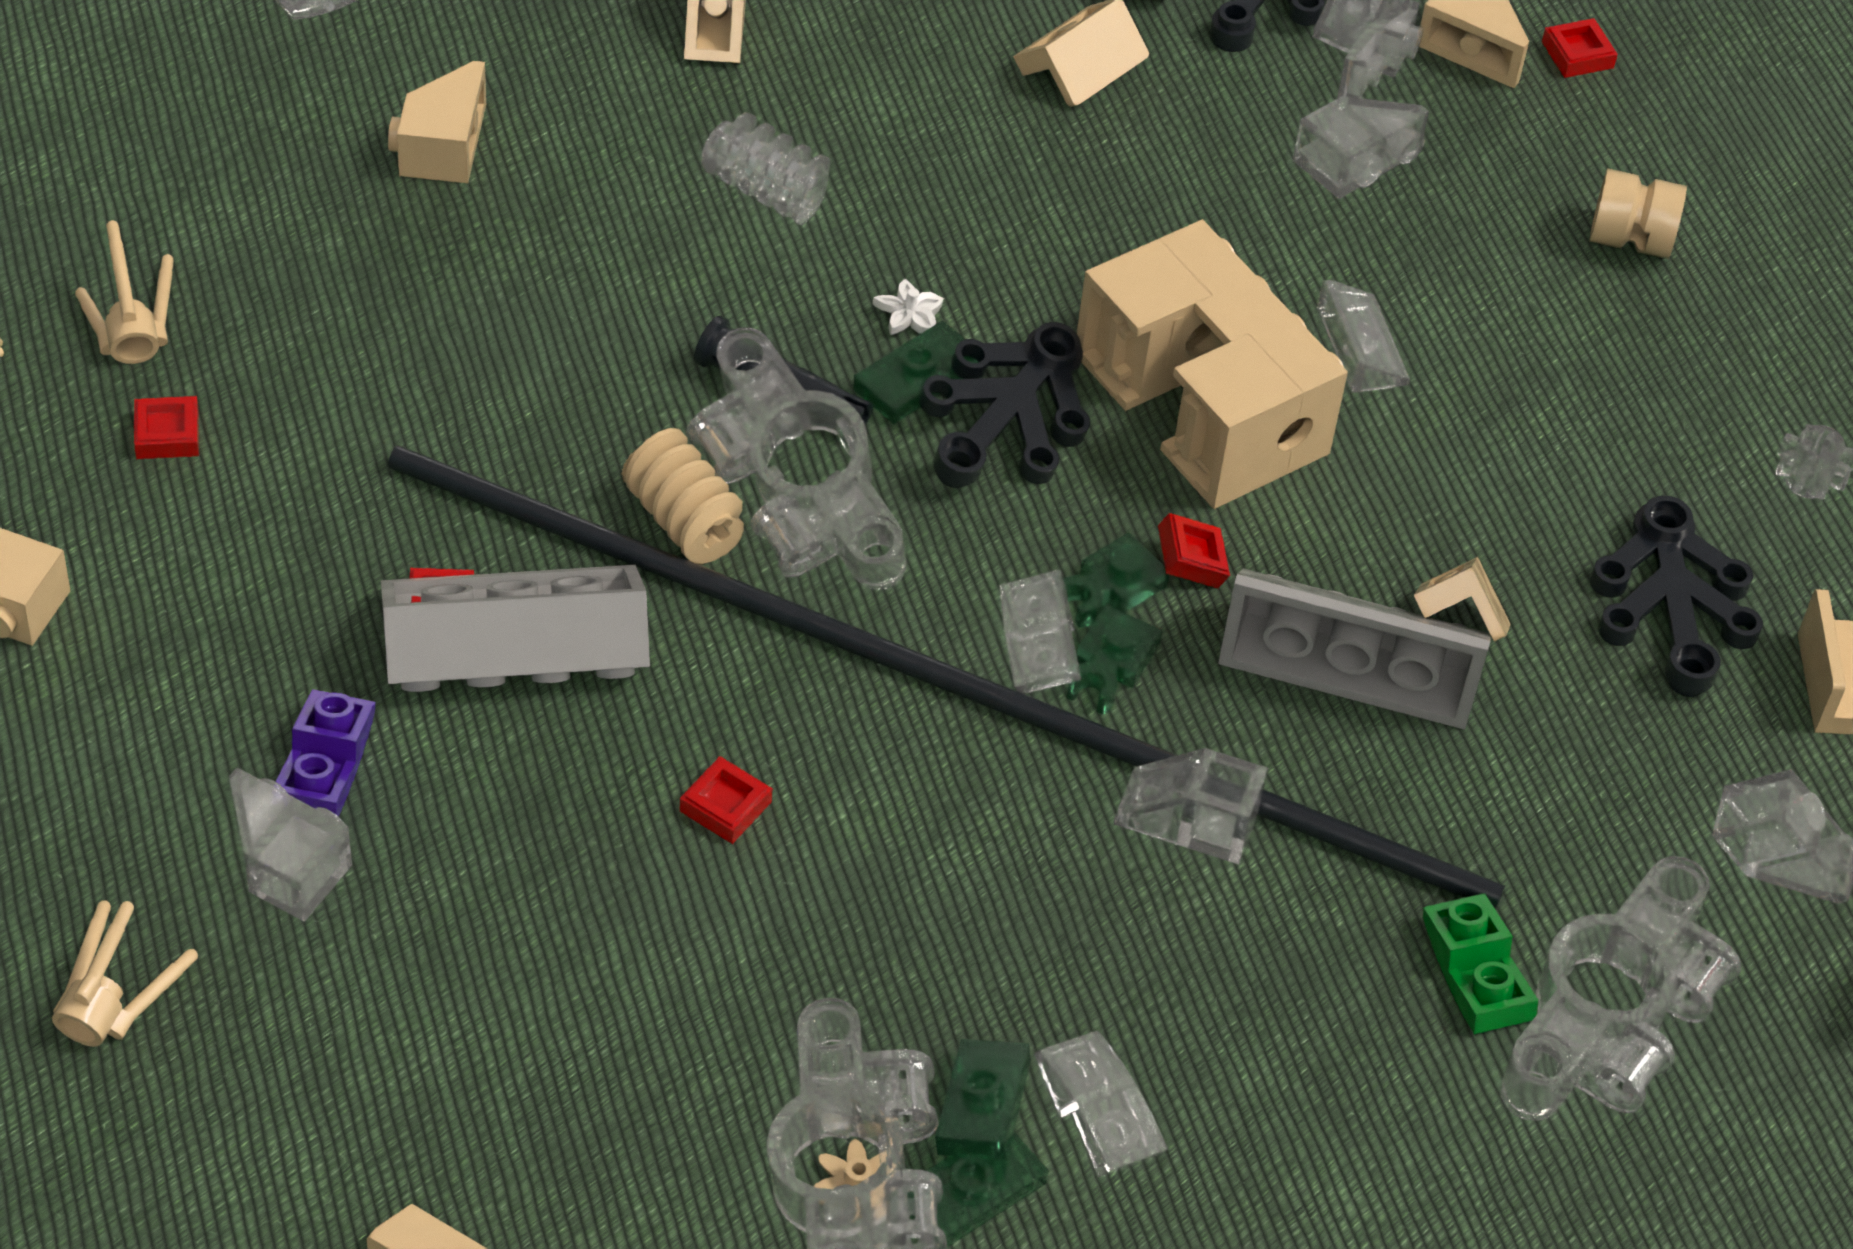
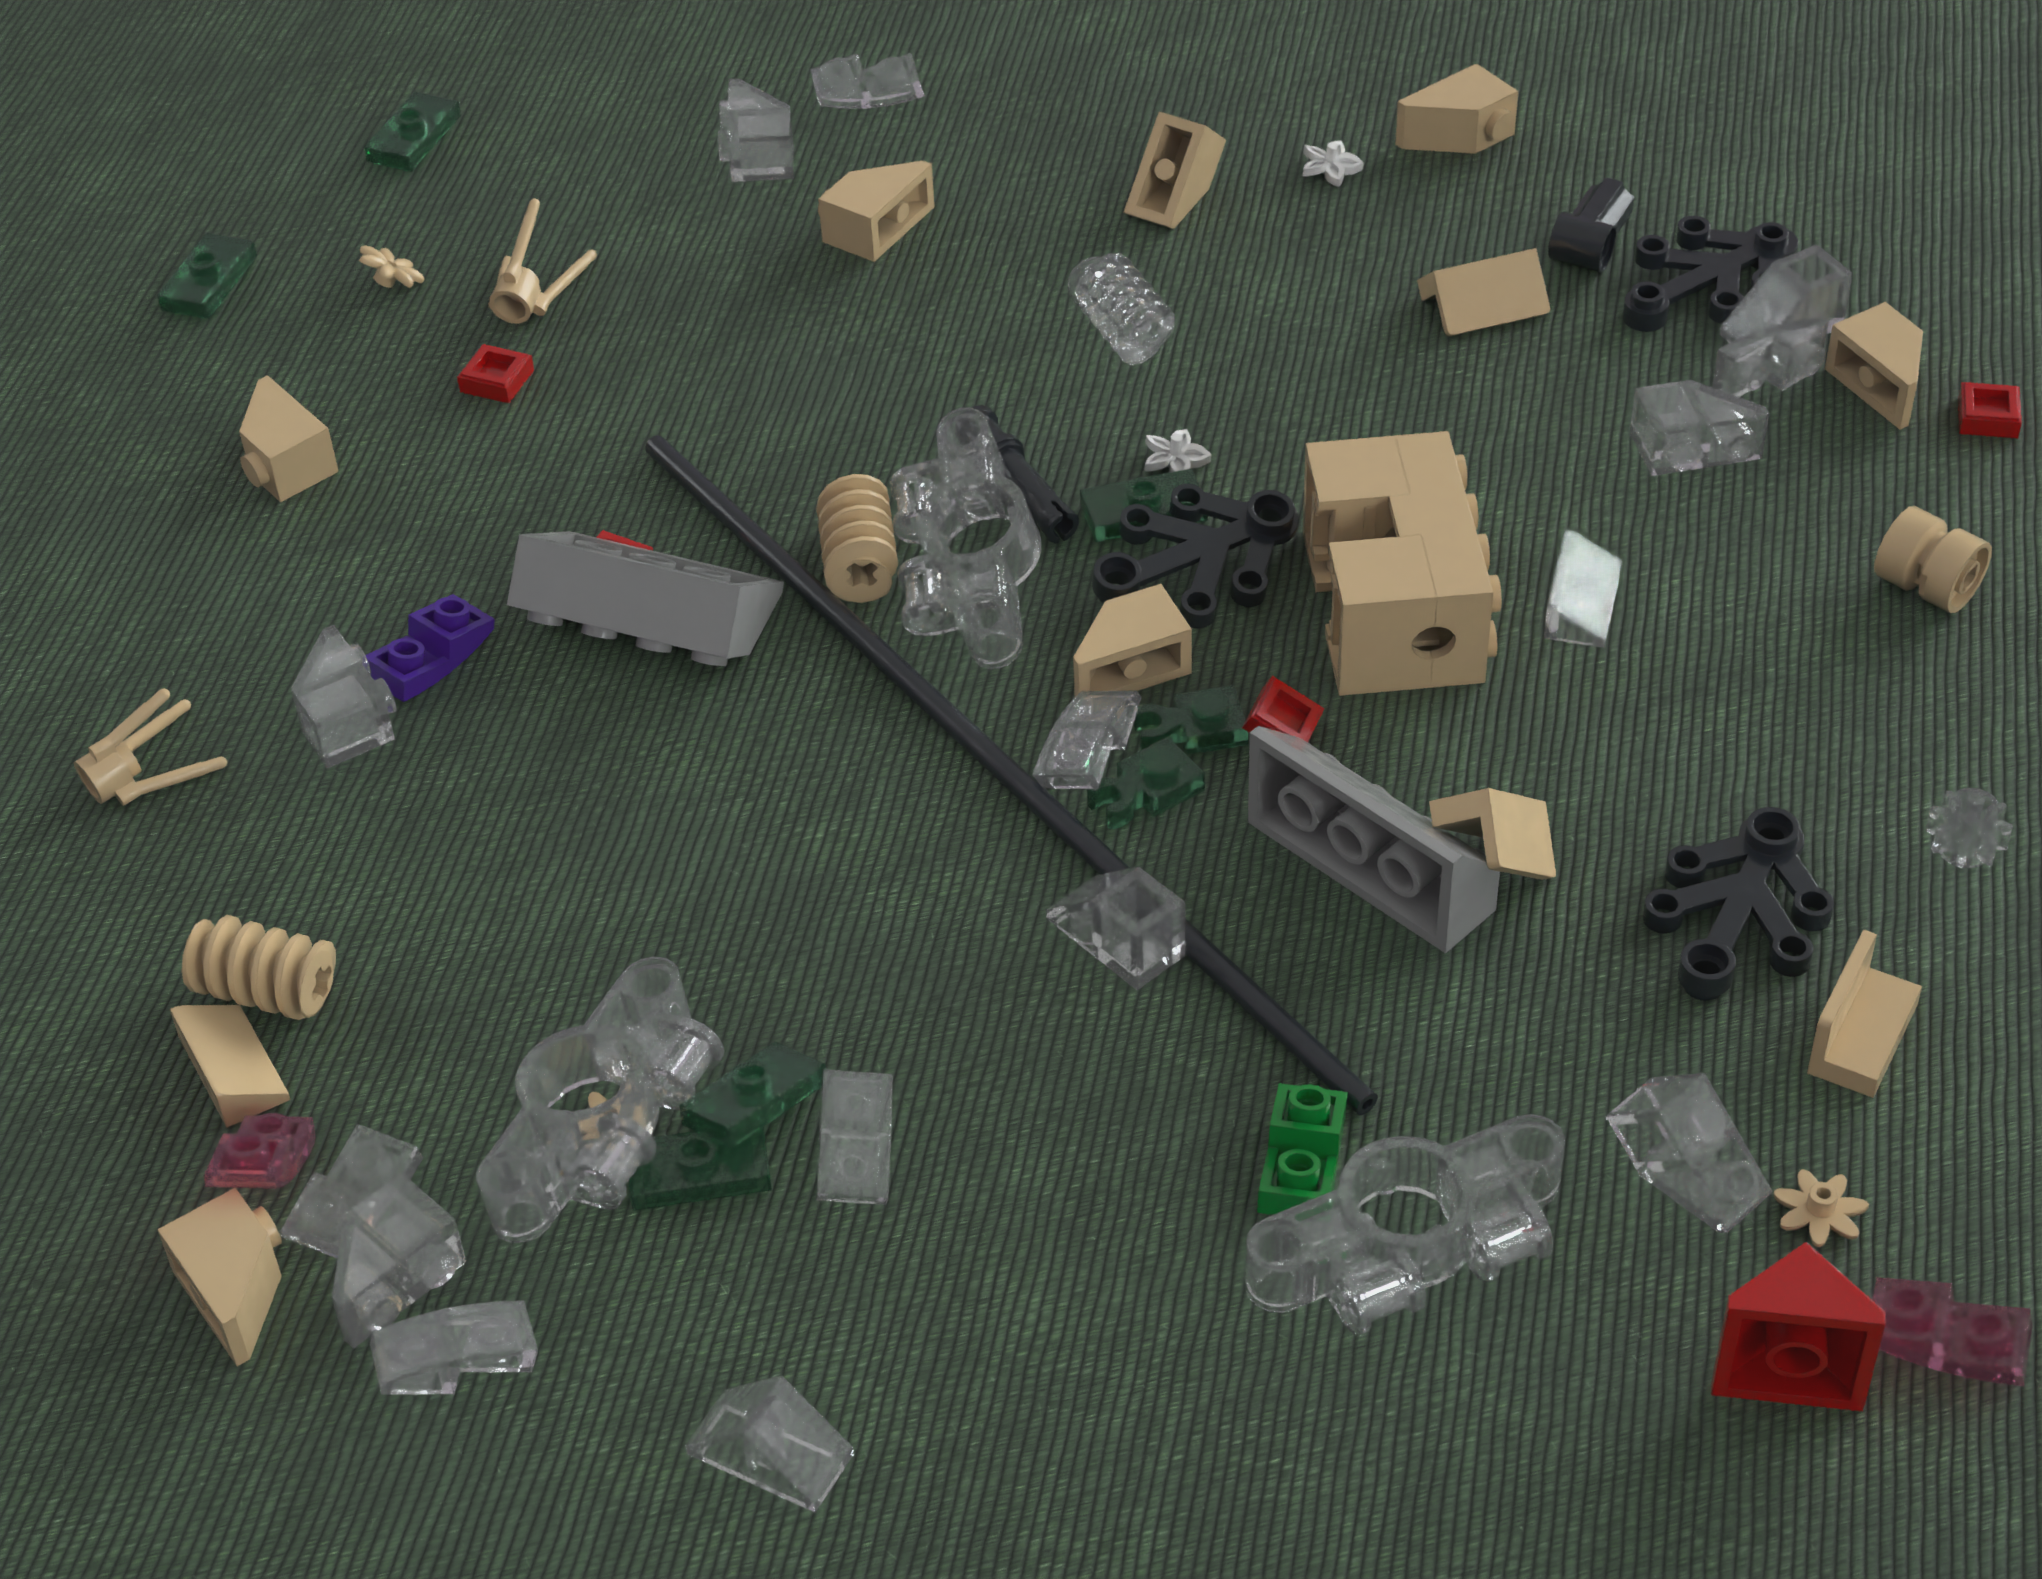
camera: 35 degrees right, 5 degrees down
red tile [680,756,773,844] -> none
none -> tan piece [182,915,336,1020]
none -> clear slope [718,79,794,182]
none -> tan slope [1073,584,1192,709]

